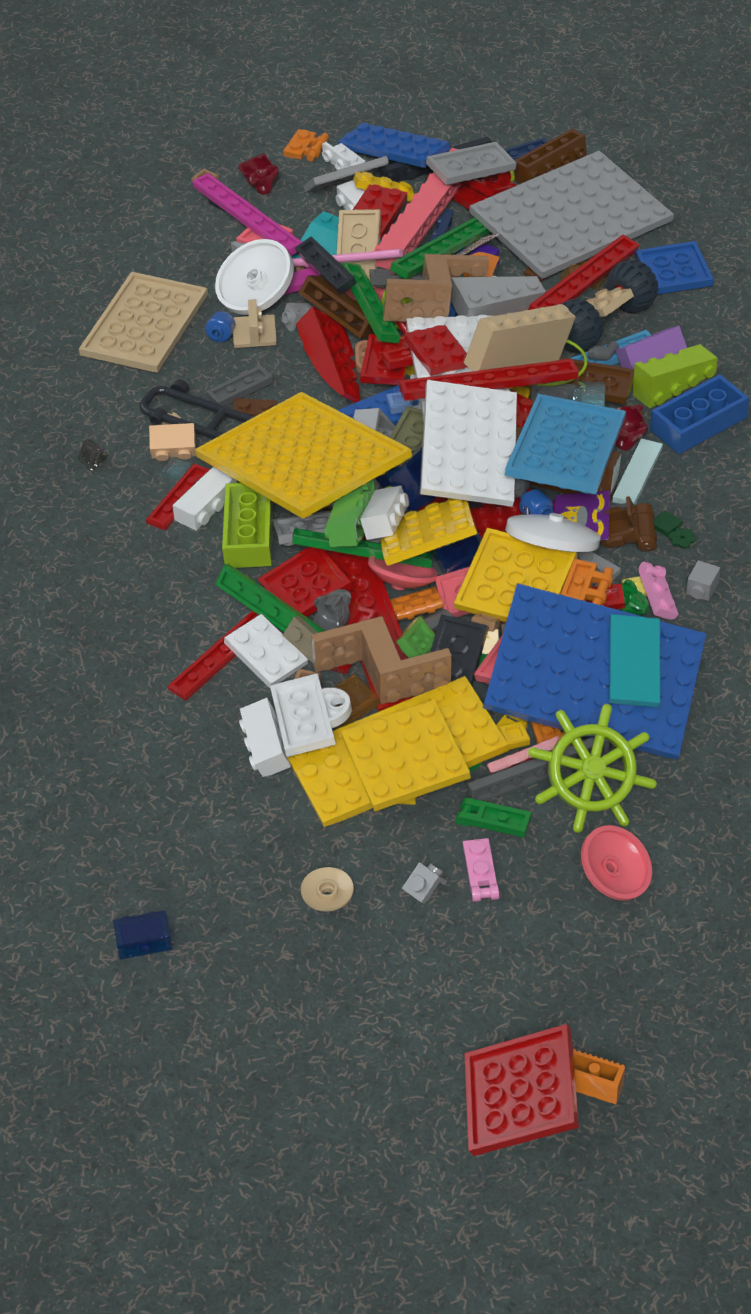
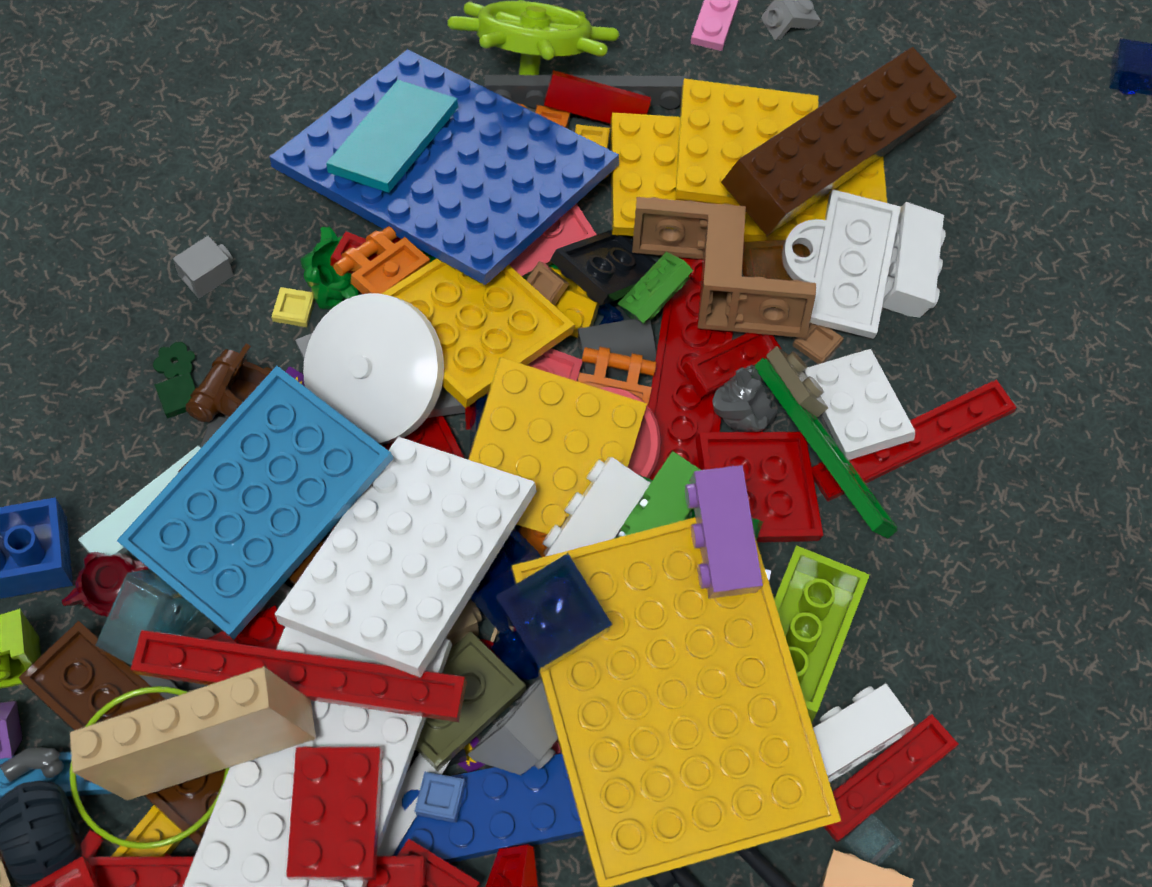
camera: 160 degrees left, 15 degrees up
tan dish [301,867,354,912] -> none
green plate [455,798,532,838] -> none
bright pink plate [639,561,679,620] -> none
none -> clear blue brick [495,553,612,675]
none -> medium lavender brick [685,465,763,599]
none -> reddish brown brick [721,46,957,236]

